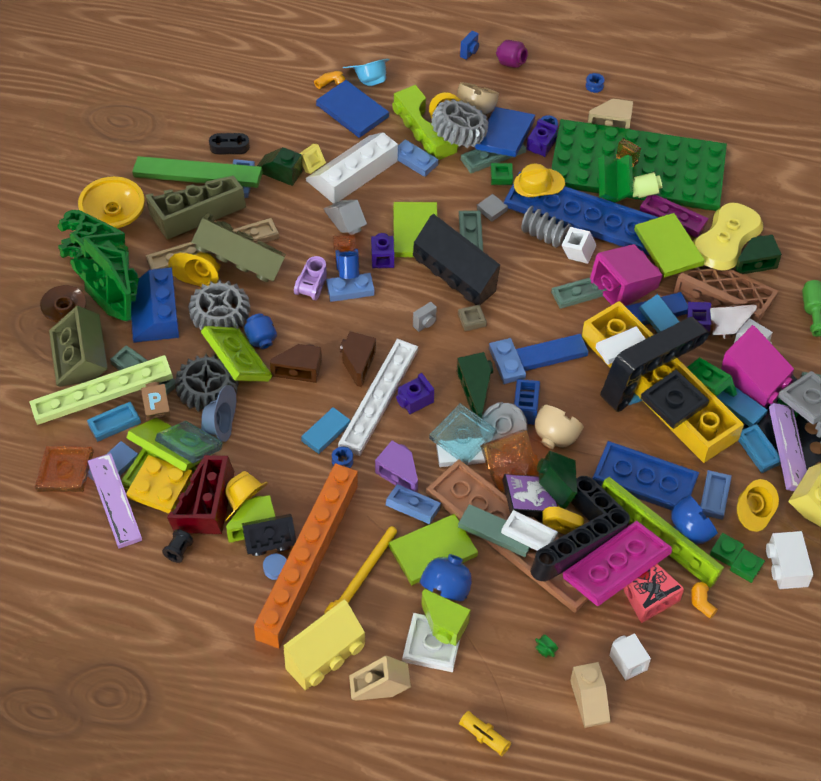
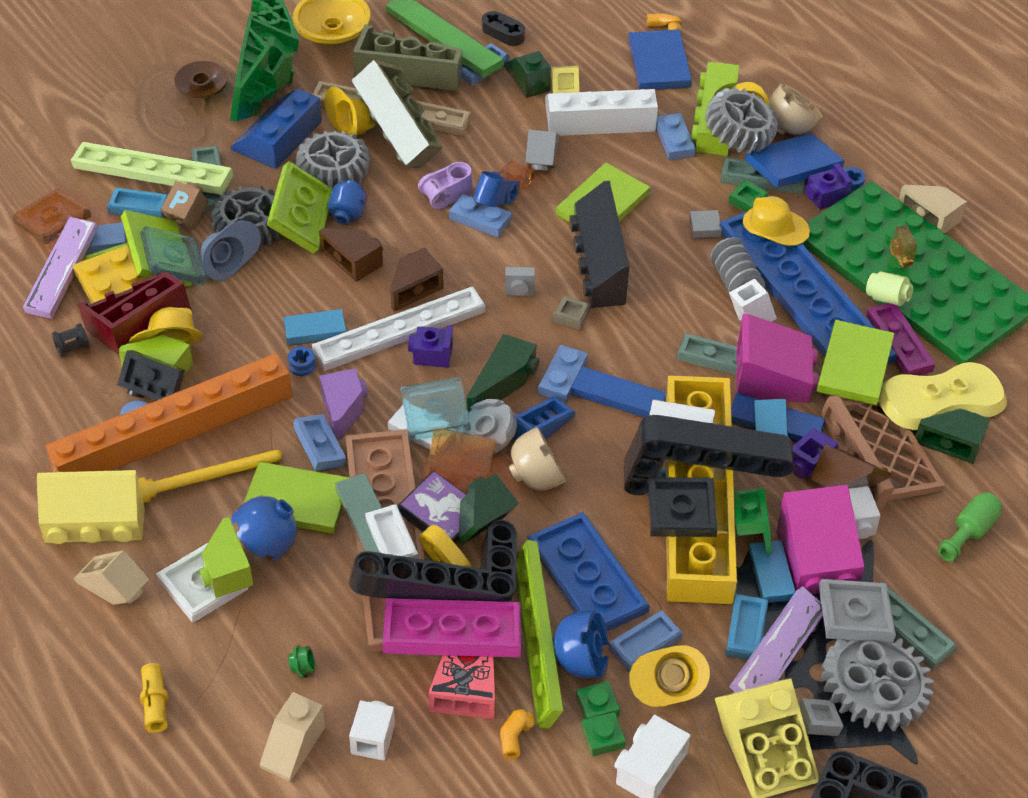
camera: 40 degrees right, 5 degrees down
olive slope [49,306,108,387] -> none
medium azure piece [343,59,390,86] -> none
dark purple brick [371,233,394,268] -> none
sand green tile [459,211,483,251] -> none
blue plate [460,30,479,60] -> none
magenta head [496,40,528,68] -> none
blue bush [586,73,605,93] -> none
green panel [598,155,633,203] -> none

